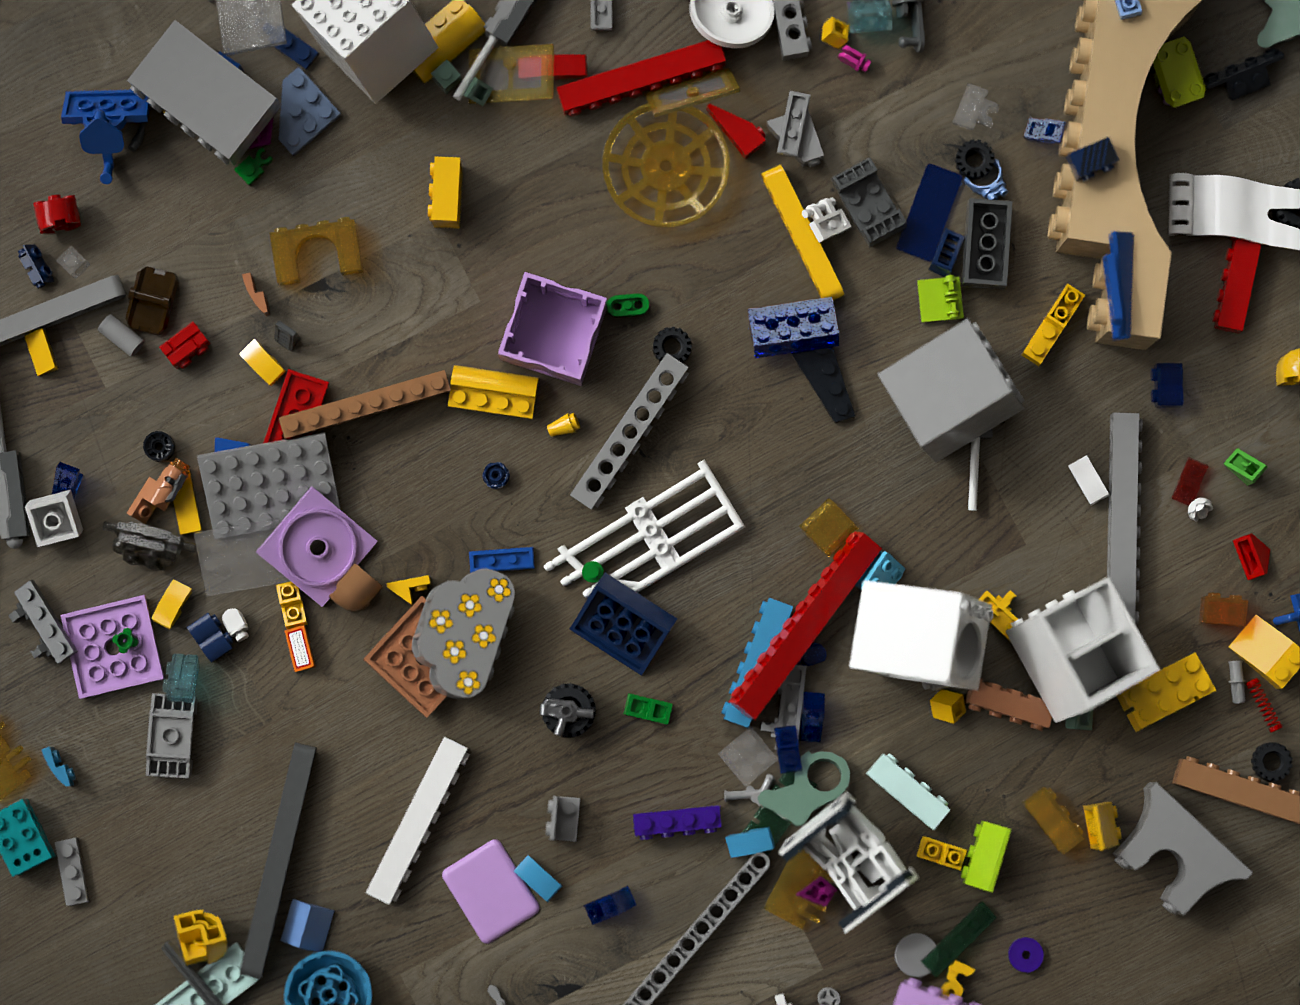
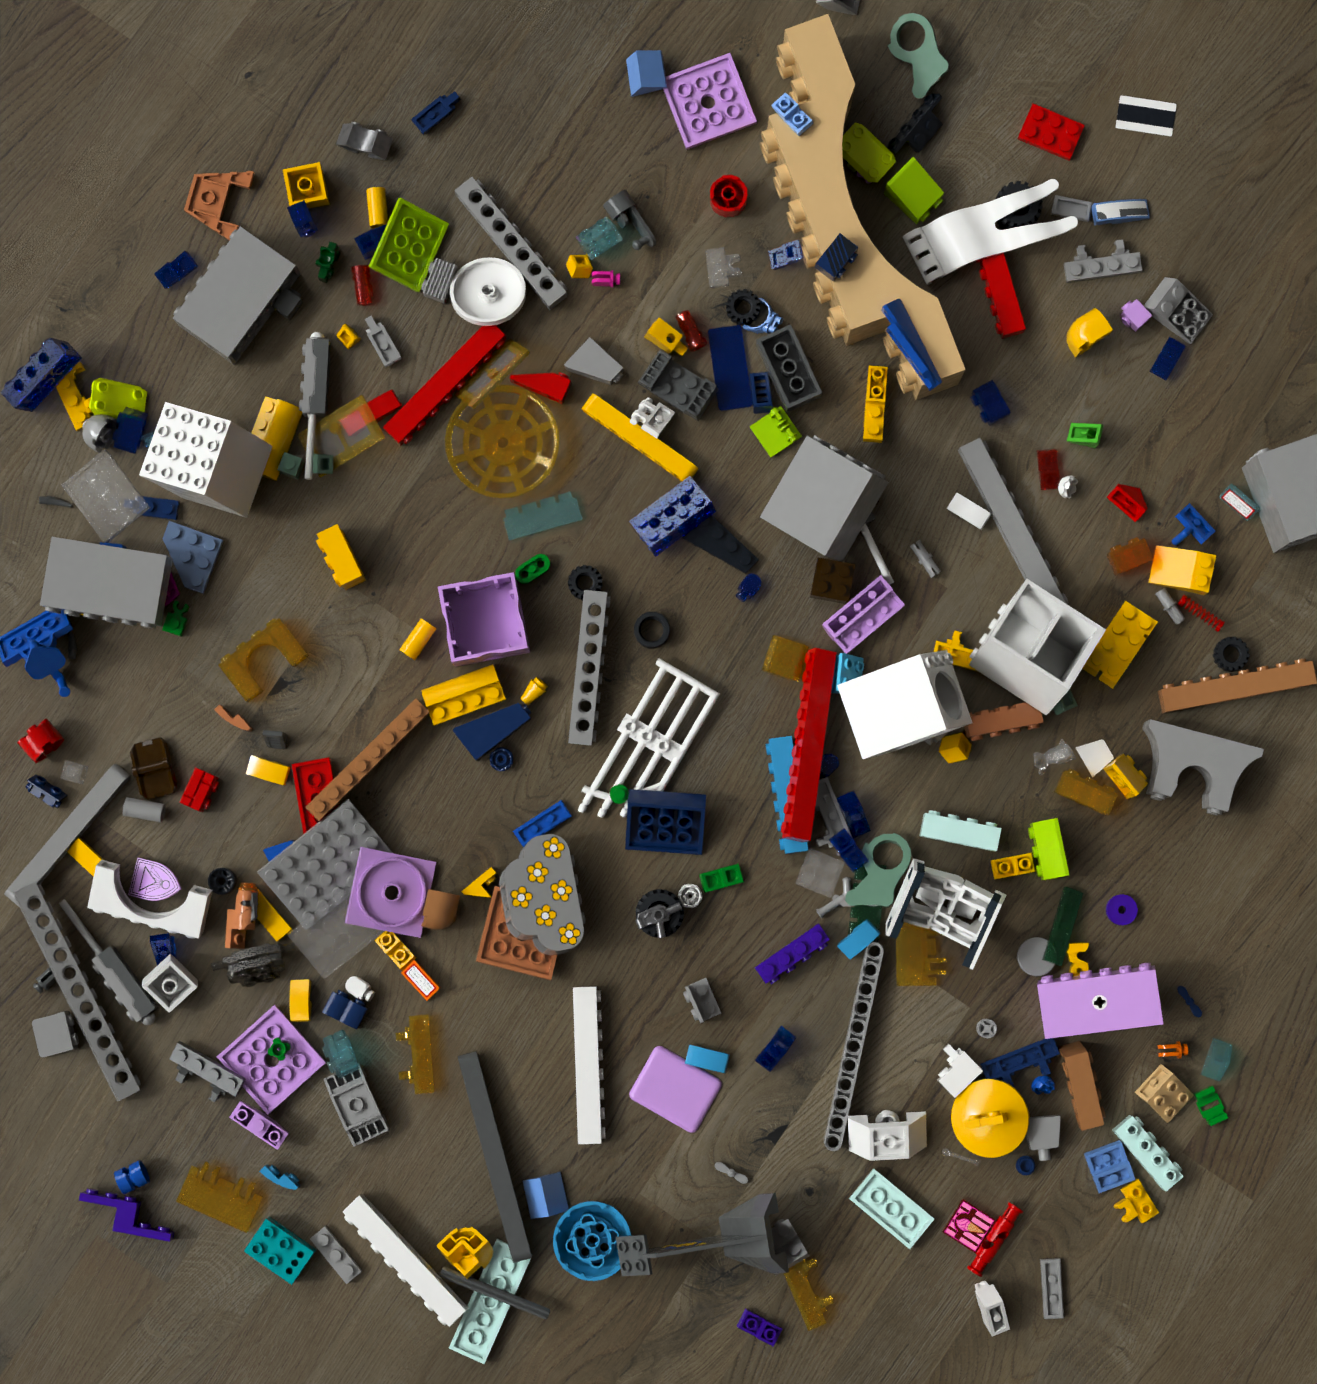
camera: 20 degrees left, 0 degrees up
light grey tile [777,91,811,158] -> none
magenta piece [796,876,837,907] -> none
none -> white arch [87,860,213,939]
none -> lavender shield [128,858,181,901]
none -> lavender slope [229,1101,289,1150]
none -> white brick [343,1194,469,1327]
none -> clear yellow hinge [395,1014,435,1094]
none -> yellow pin [399,618,436,660]
none -> dark blue slope [453,703,531,761]
none -> clear light blue windscreen [503,492,582,540]
none -> black tyre [634,612,670,649]
none -> yellow torso [644,317,688,356]
none -> clear red axle [675,310,707,352]
none -> white plate [678,884,702,908]
none -> red brick [710,175,748,217]
none -> clear blue arm [735,573,761,602]
none -> dark brown brick [810,557,856,604]
none -> lavender brick [822,575,905,654]
none -> lime slope [884,157,944,224]
none -> light grey pin [910,540,941,578]
none -> clear animal [1033,739,1076,775]
none -> white sticker [1076,739,1114,778]

